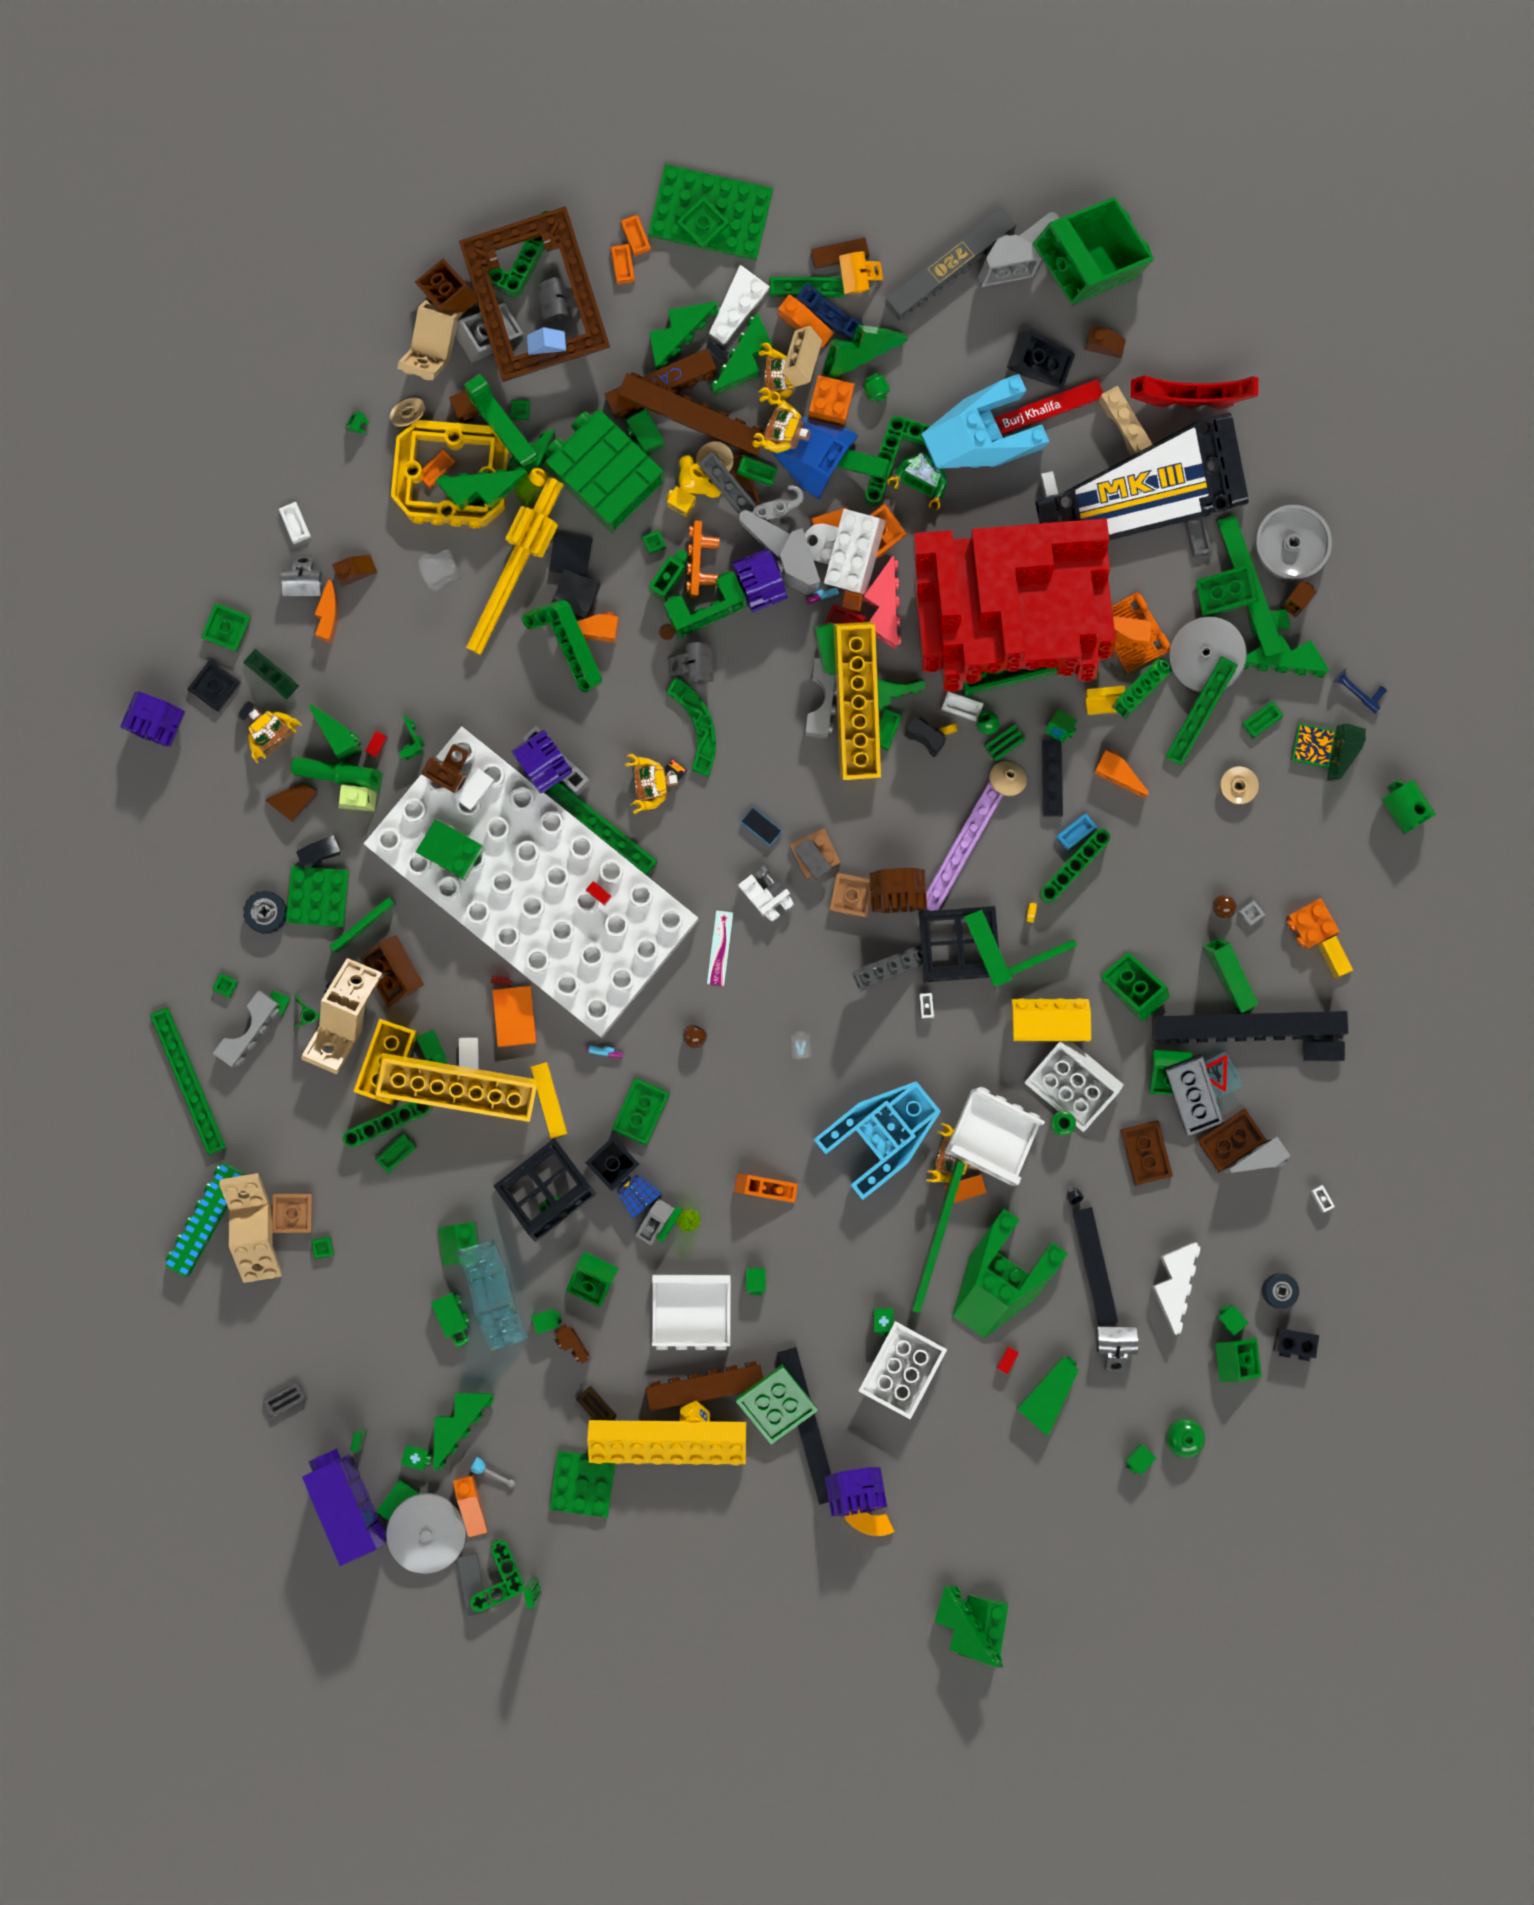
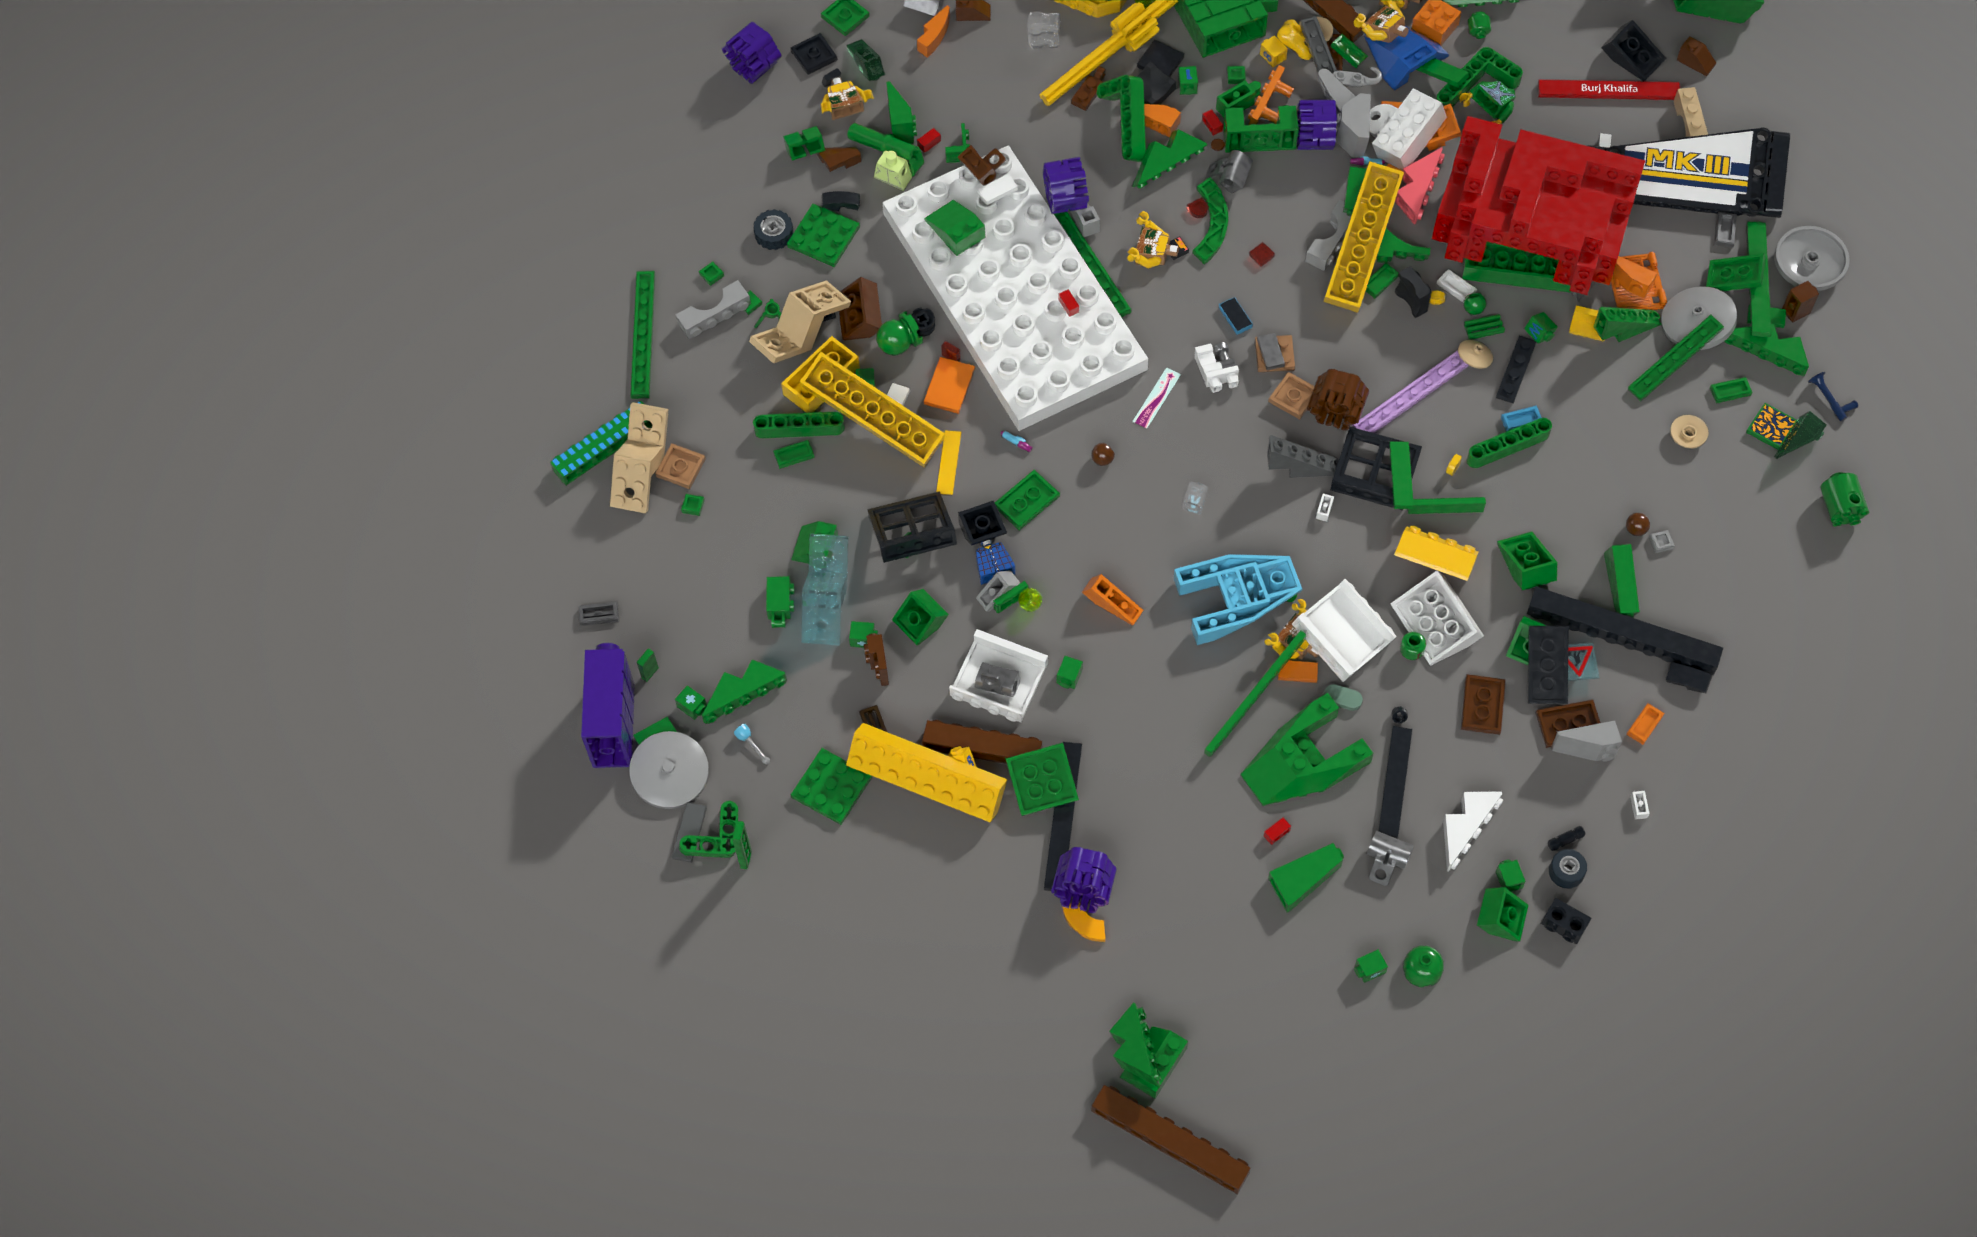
camera: 25 degrees right, 20 degrees down
green tile [329,898,396,953] -> none
orange slope [453,1475,488,1537] -> none
white slope [859,1321,947,1419] -> none
green brick [873,1308,894,1336] -> none
medium azure wedge [921,374,1049,469] -> none
orange slope [1094,750,1149,799] -> none
red arch [1130,375,1259,410] -> none
orange plate [1286,898,1340,950] -> none
yellow panel [1318,936,1353,979] -> none
none -> green piece [783,126,825,161]
none -> green tile [876,311,923,356]
none -> black wheel [911,307,935,337]
none -> flat silver piece [975,662,1020,697]
none -> reddish brown plate [1071,66,1106,111]
none -> reddish brown brick [1091,1085,1251,1195]
none -> green slope [1132,129,1207,189]
none -> green brick [1178,66,1198,95]
none -> clear red tile [1187,197,1208,218]
none -> red piece [1202,109,1223,136]
none -> clear red tile [1249,242,1275,266]
none -> sand green tile [1324,684,1363,711]
none -> black axle [1547,826,1586,851]
none -> orange tile [1626,703,1665,745]

